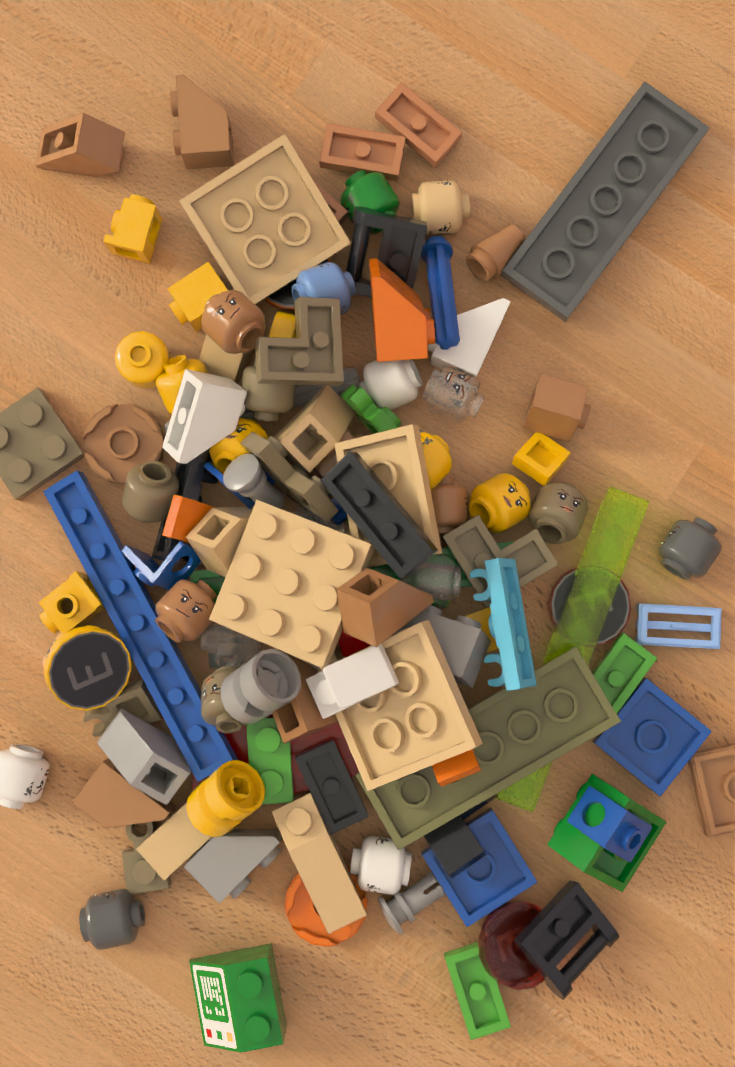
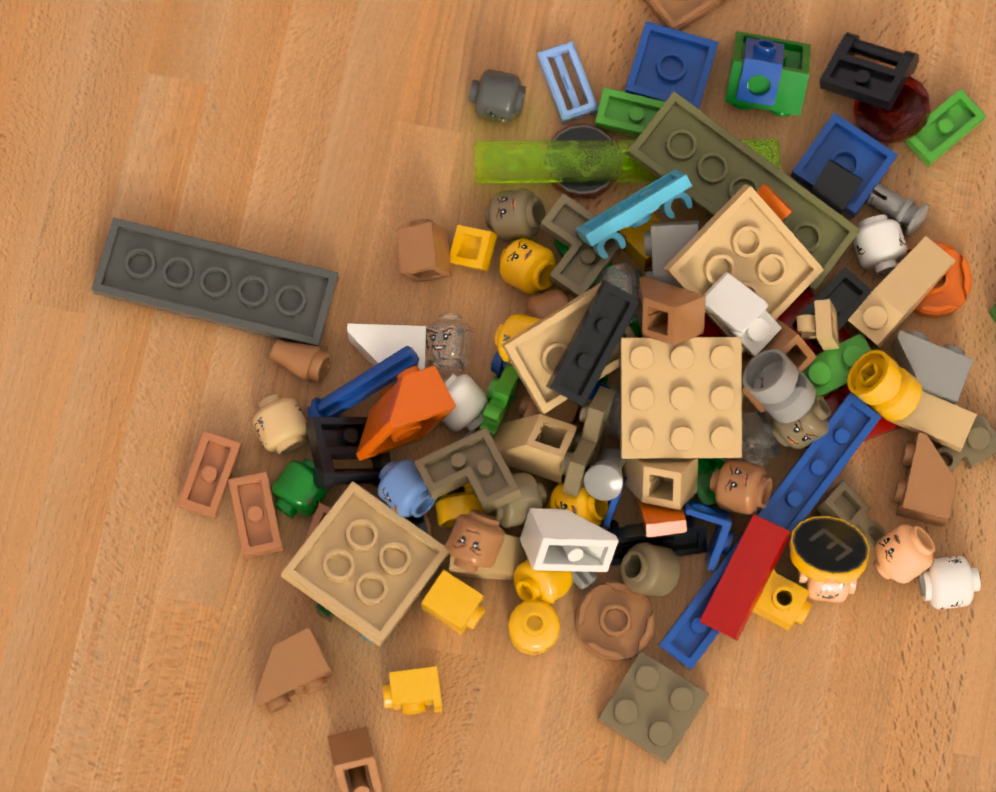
camera: 120 degrees left, 10 degrees down
light grey slope [97,708,191,805] -> none
none -> red tile [699,514,791,641]
none -> tan tile [797,299,839,351]
none -> light nougat head [874,524,935,584]

